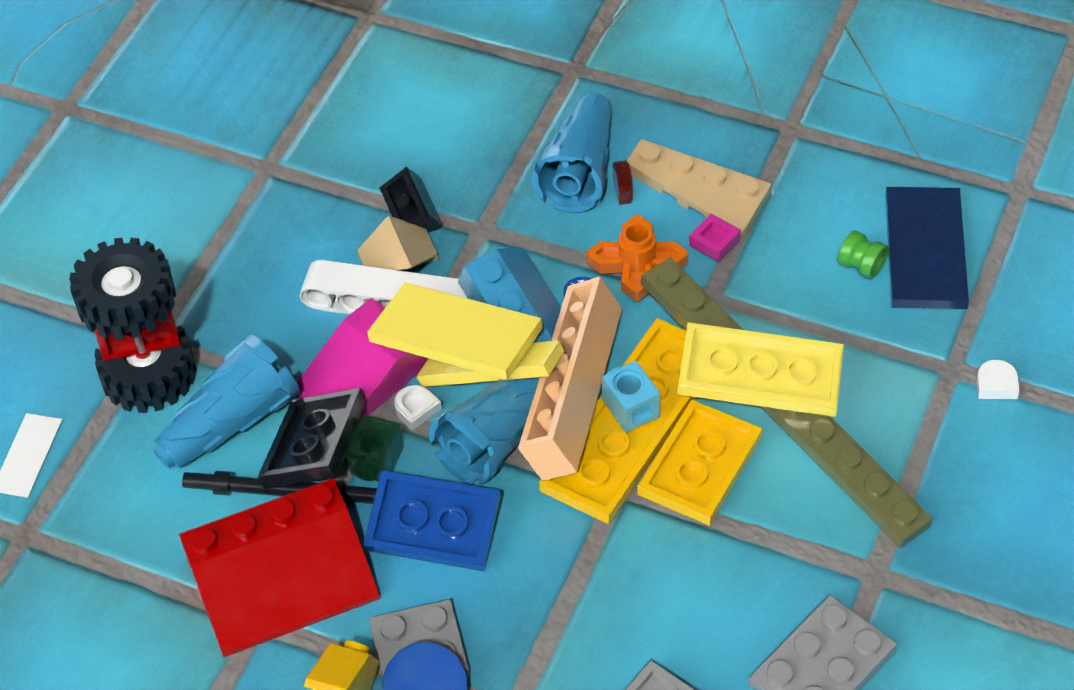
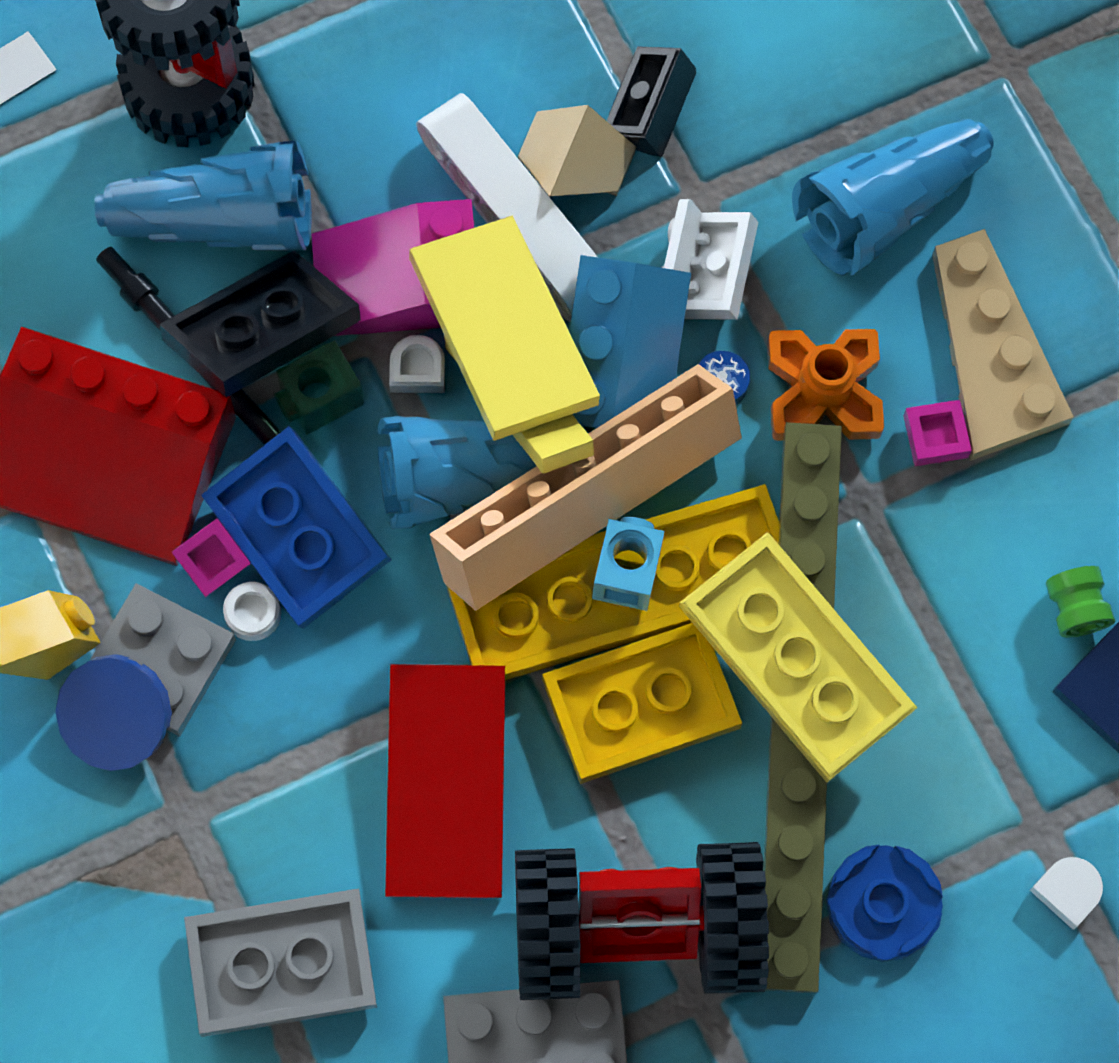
camera: 35 degrees right, 20 degrees up
clear red tile [613,160,633,205] -> none
none -> dark pink plate [172,518,251,597]
none -> white tile [223,582,281,641]
none -> red tile [385,664,505,898]
none -> black plate [515,842,769,1000]
none -> white bracket [661,199,759,320]
none -> blue tile [826,845,943,962]

